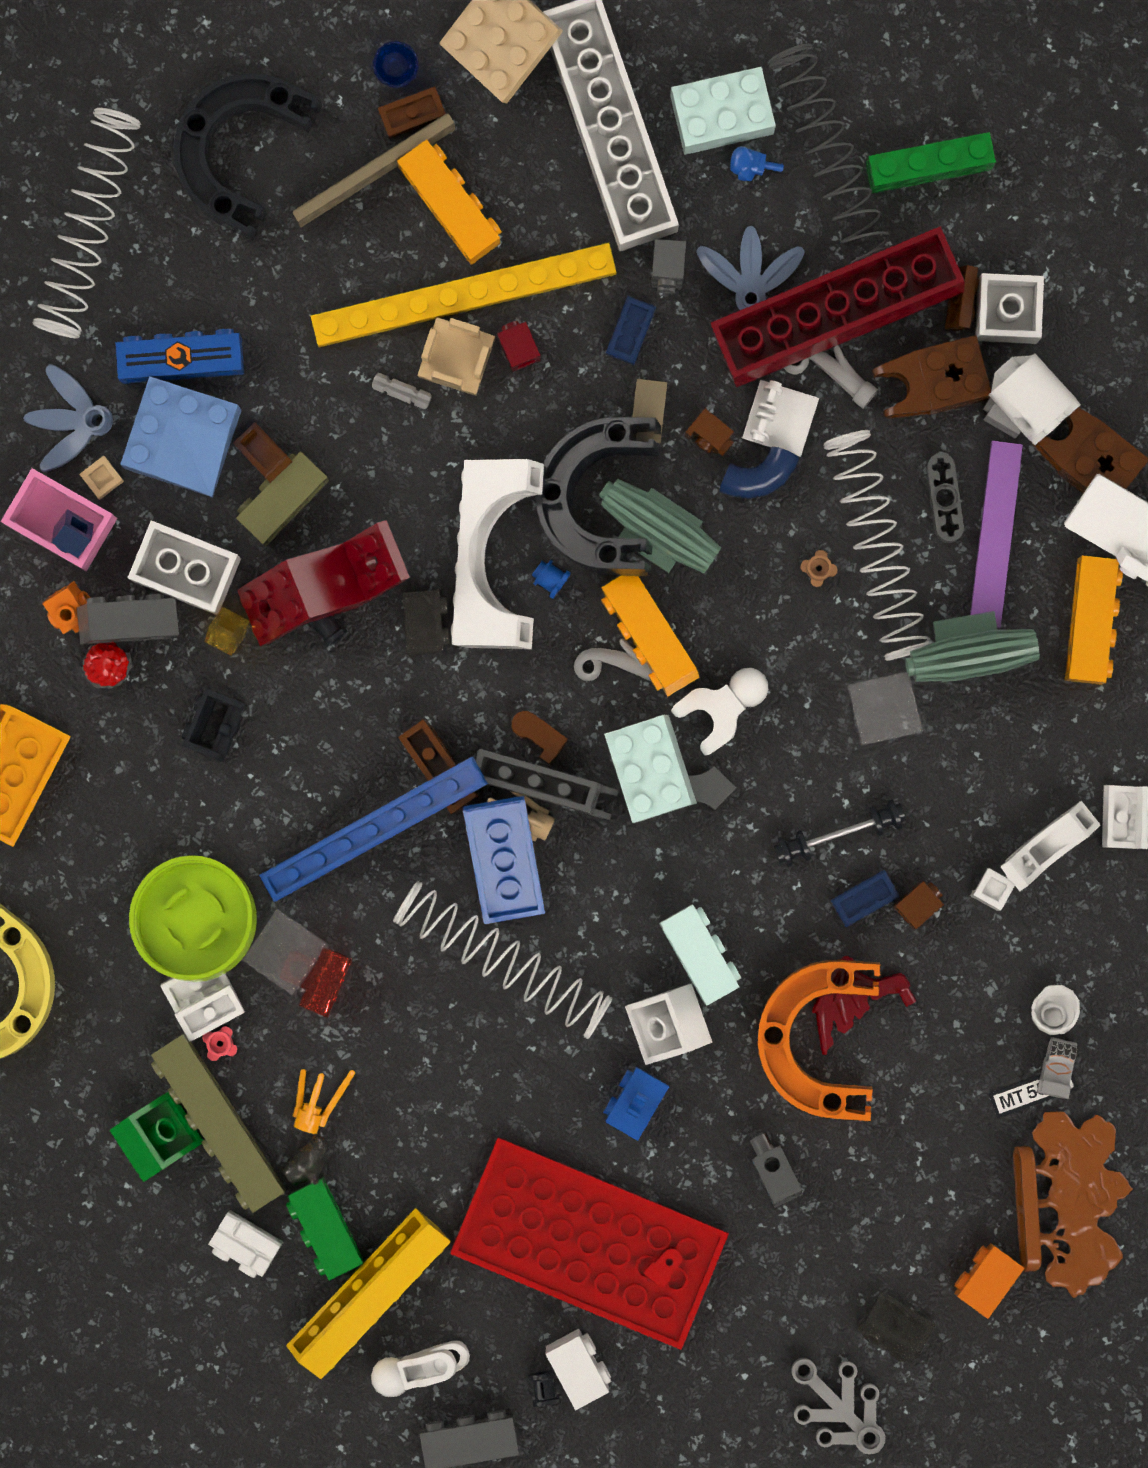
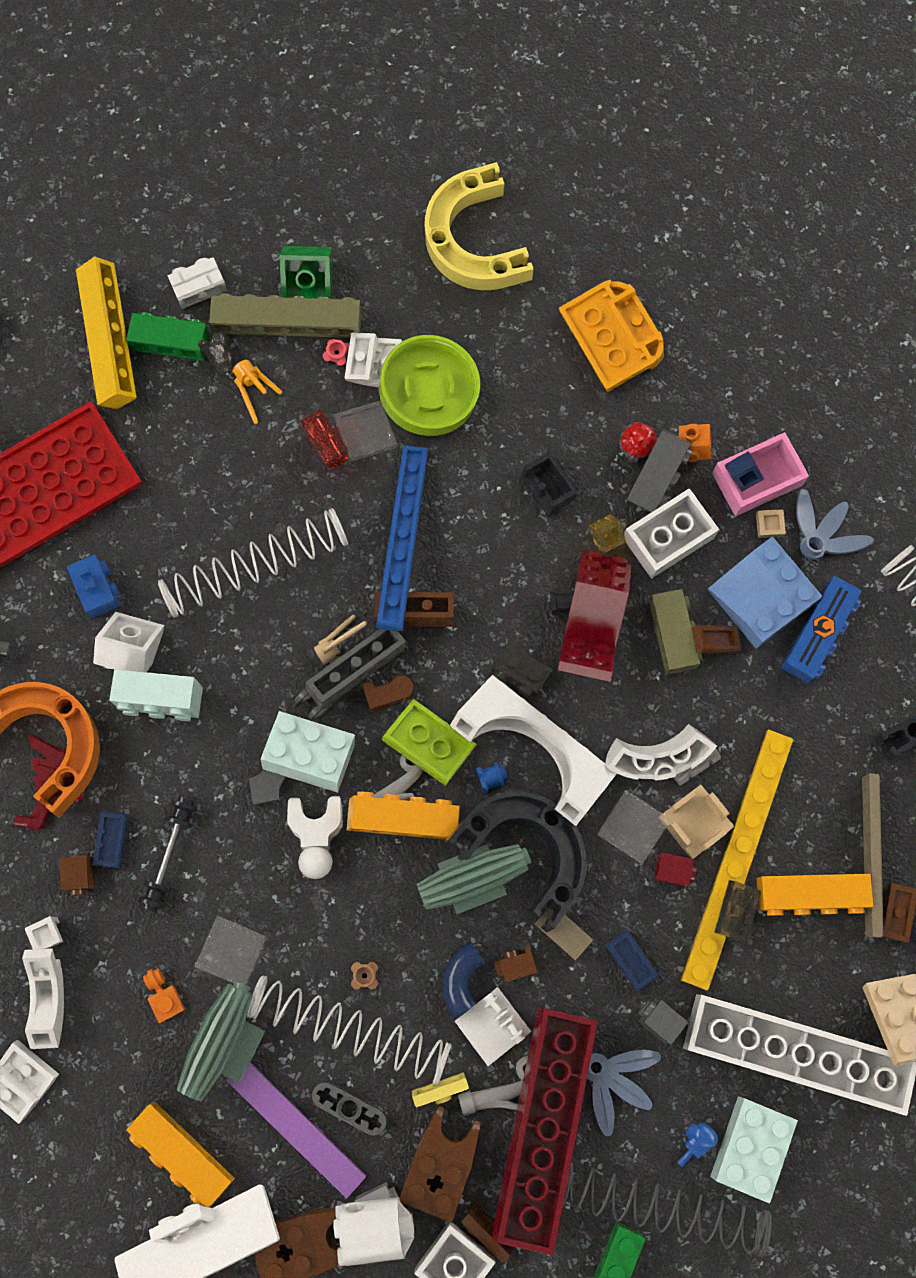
camera: 125 degrees right, 10 degrees down
white piece [371,1341,470,1397] -> none
plate [463,796,545,924] -> none
none -> orange plate [143,968,185,1023]
none -> lime tile [382,699,477,786]
none -> light yellow plate [412,1072,469,1107]
none -> clear tile [597,790,671,864]
none -> white brick [606,724,717,780]
none -> clear smoke bracket [714,880,761,944]

